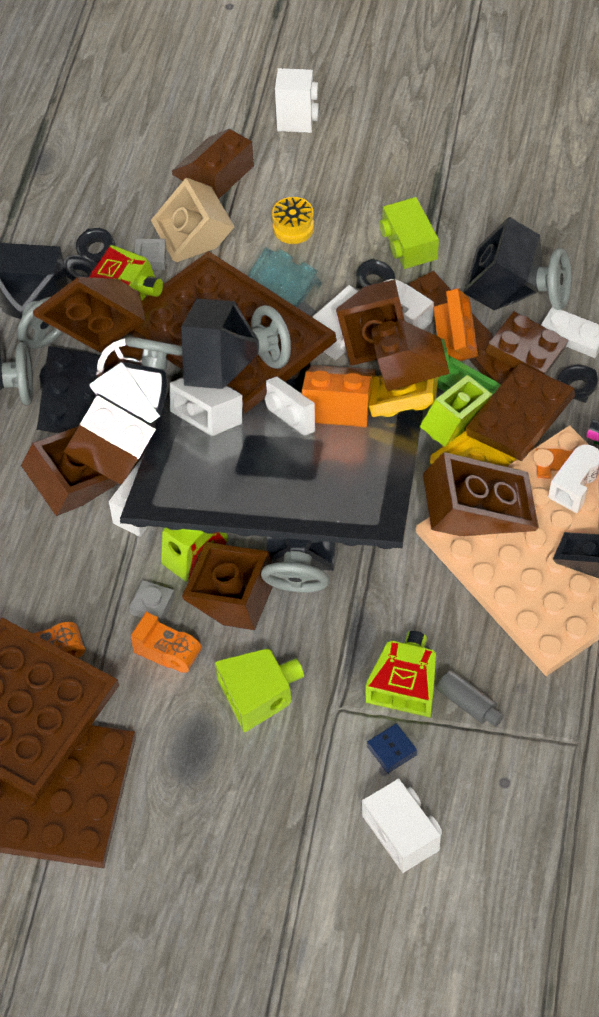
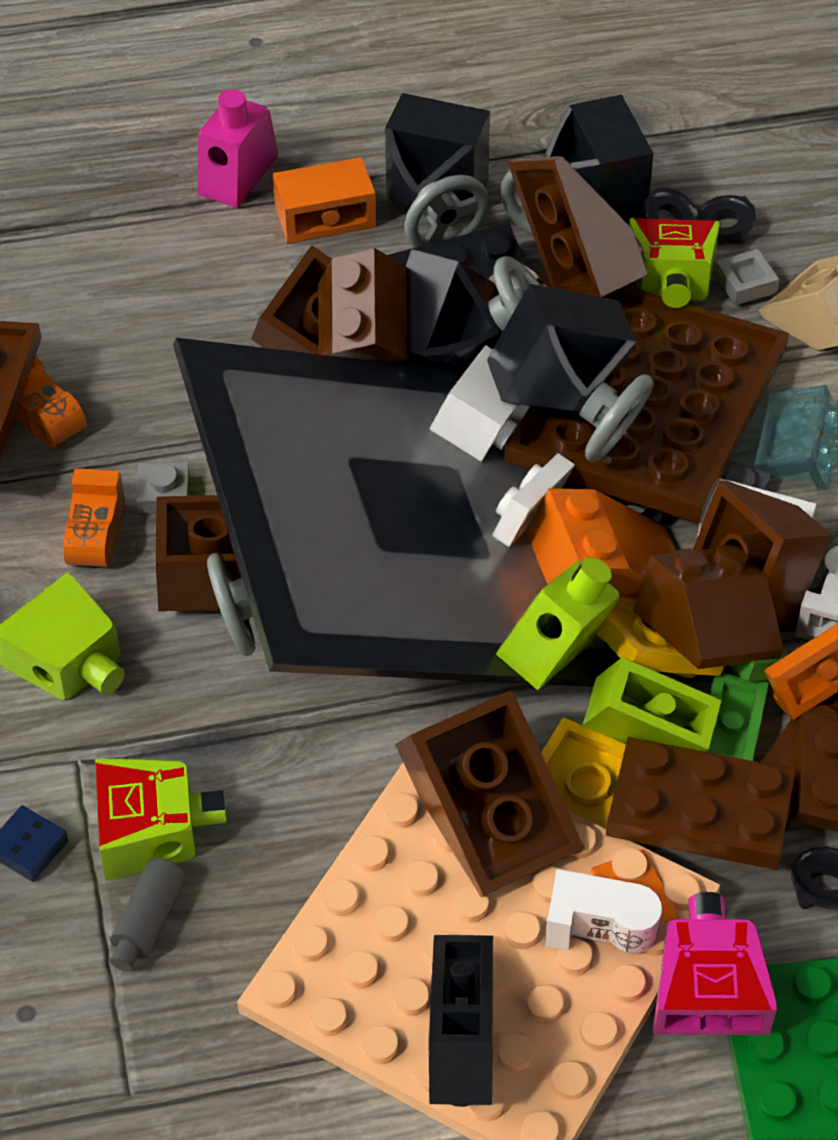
camera: 65 degrees right, 5 degrees down
none -> lime torso [496,557,620,690]

